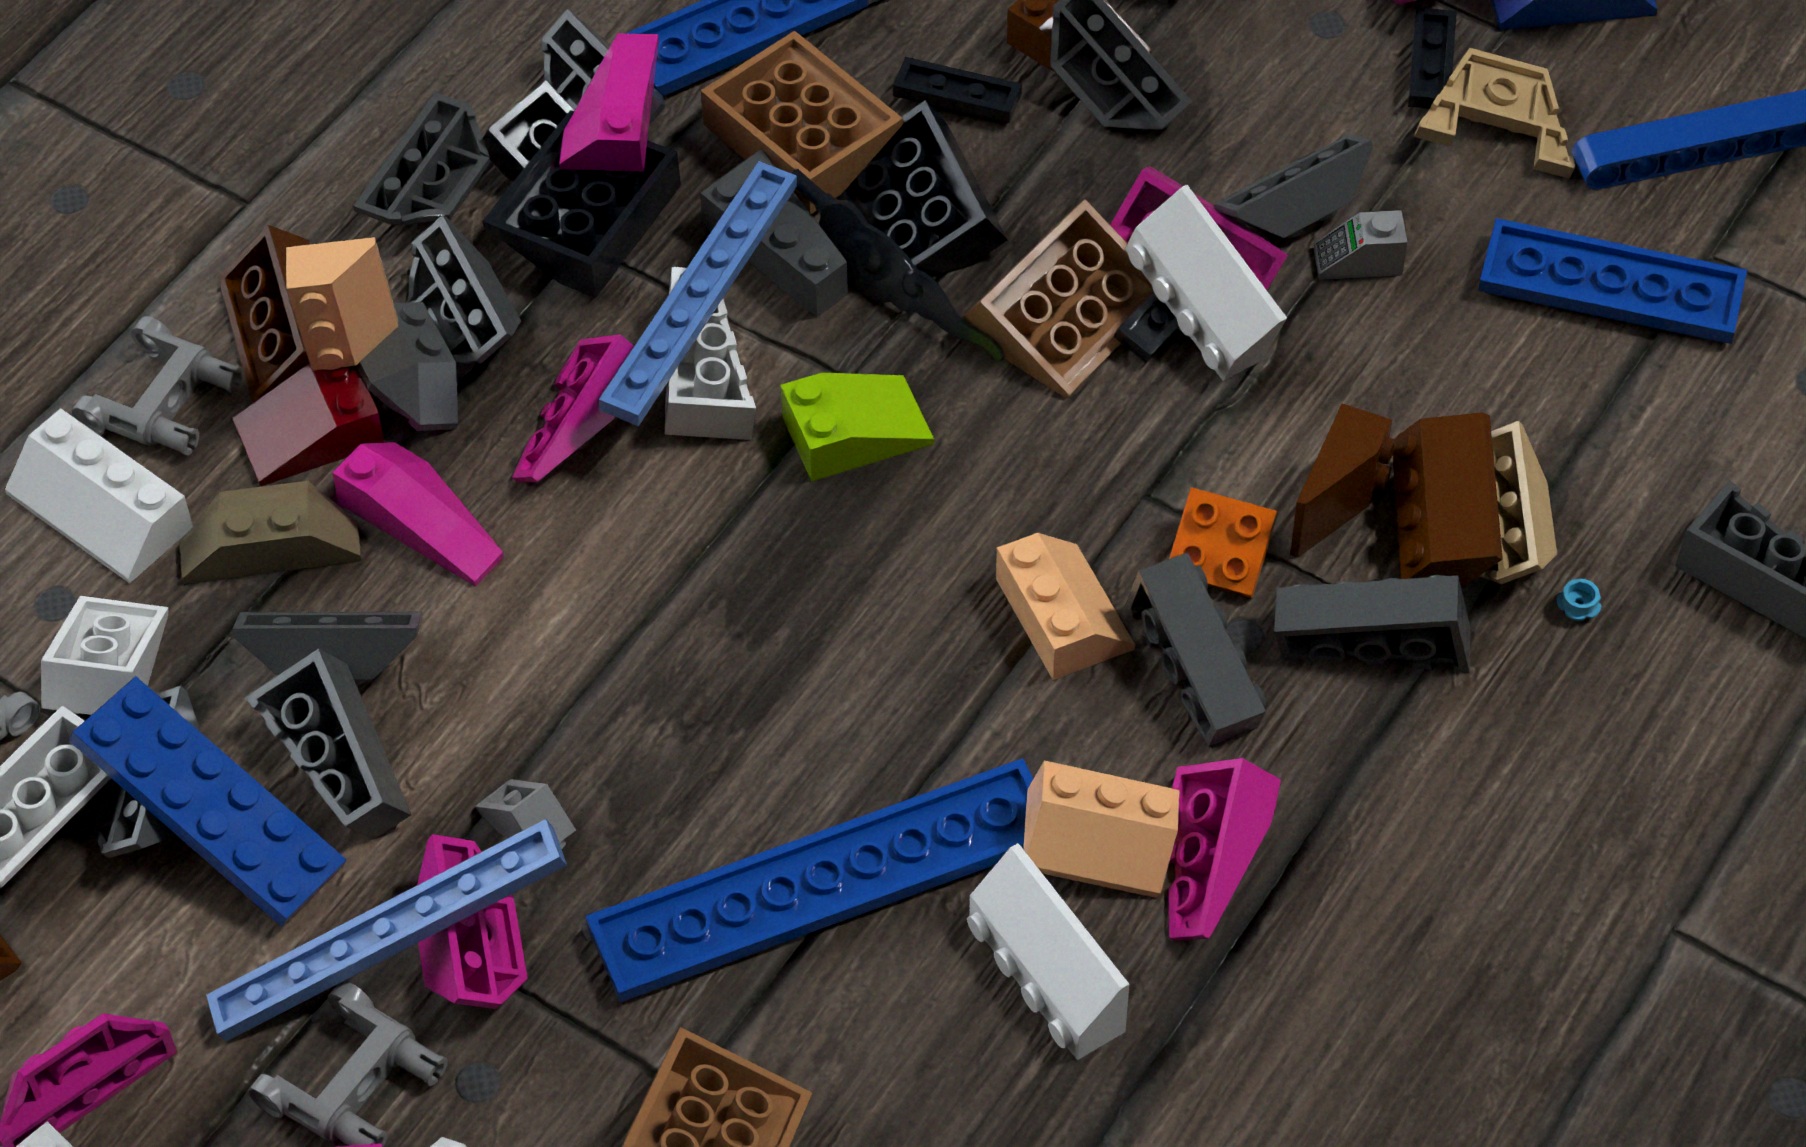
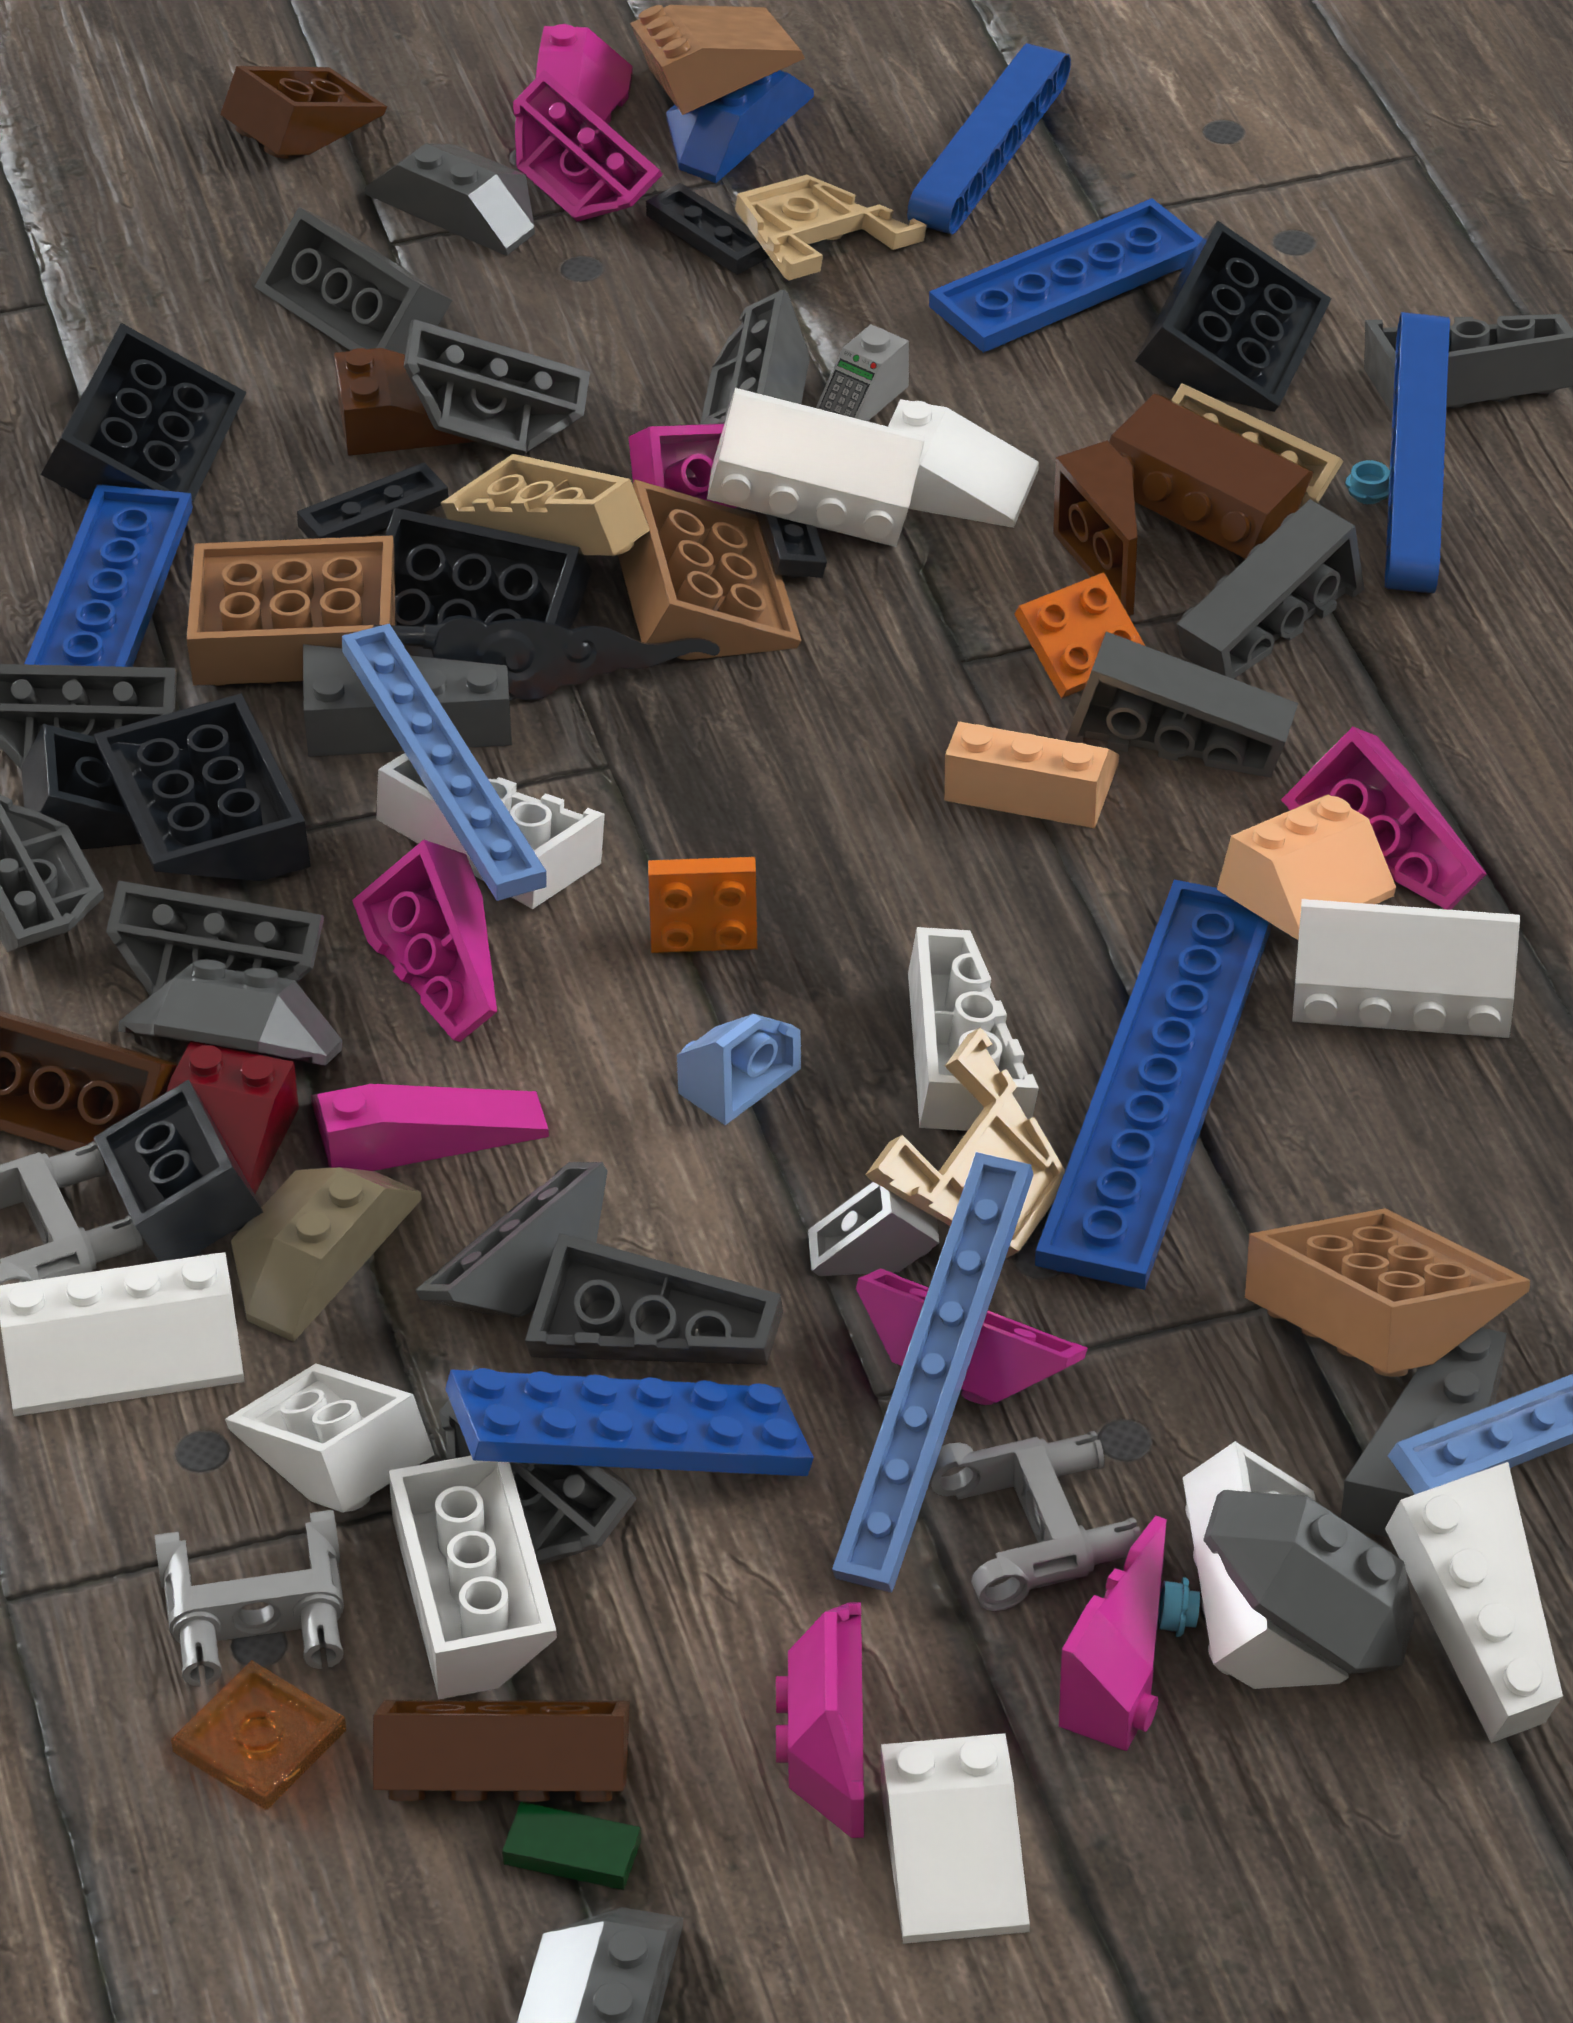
camera: 50 degrees left, 10 degrees down
light nougat slope [286,237,398,371] -> none
dark pink wedge [559,33,659,172] -> none
lime slope [781,373,934,482] -> none
none -> black slope [93,1079,263,1262]
none -> tan wedge [441,454,650,556]
none -> orange plate [648,857,757,953]
none -> light blue slope [677,1014,801,1125]
none -> tan wing [865,1027,1065,1258]
none -> white slope [888,399,1039,528]
none -> white wedge [908,927,1039,1131]
none -> black slope [1134,221,1332,412]
none -> blue beam [1384,312,1450,593]

